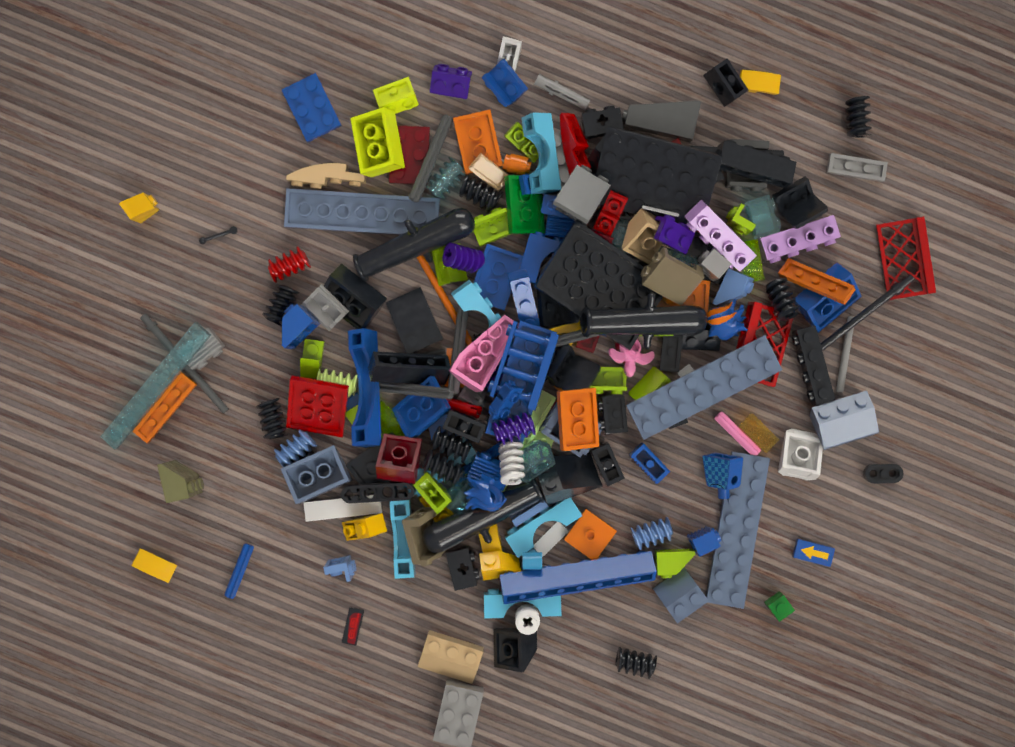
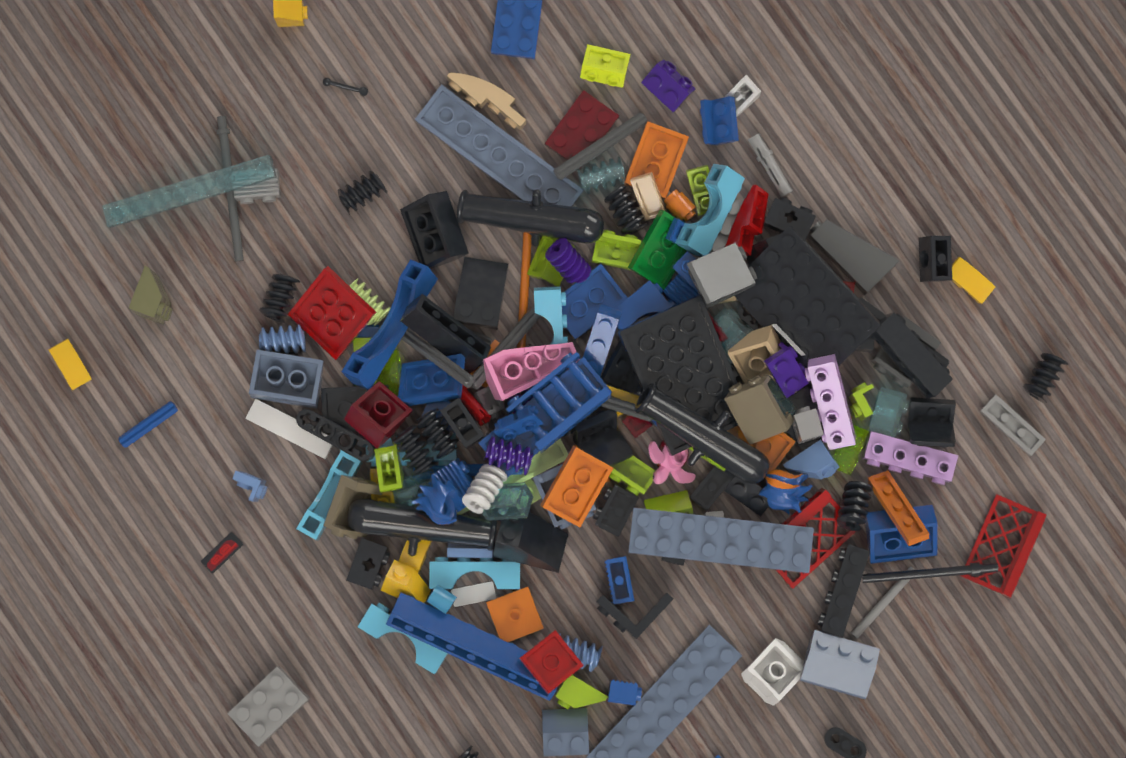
camera: 30 degrees right, 5 degrees down
orange plate [132,372,197,444] -> none
red piece [268,247,311,283] -> none
blue slope [282,304,321,349] -> none
lime slope [300,339,325,379] -> none
light grey hinge [301,284,349,331] -> none
yellow slope [342,513,387,541] -> none
neon yellow brick [350,107,405,177] -> none
tan slope [418,630,484,684] -> none
black slope [494,628,537,673] -> none
white piece [515,604,540,635] -> none
black brick [590,442,625,487] -> none
red slope [593,190,628,236] -> none
blue torso [703,453,743,499] -> none
bright pink axle [714,411,761,456] -> none
clear yellow plate [738,413,779,453] -> none
none -> red plate [519,630,584,694]
none -> black bracket [596,593,674,639]

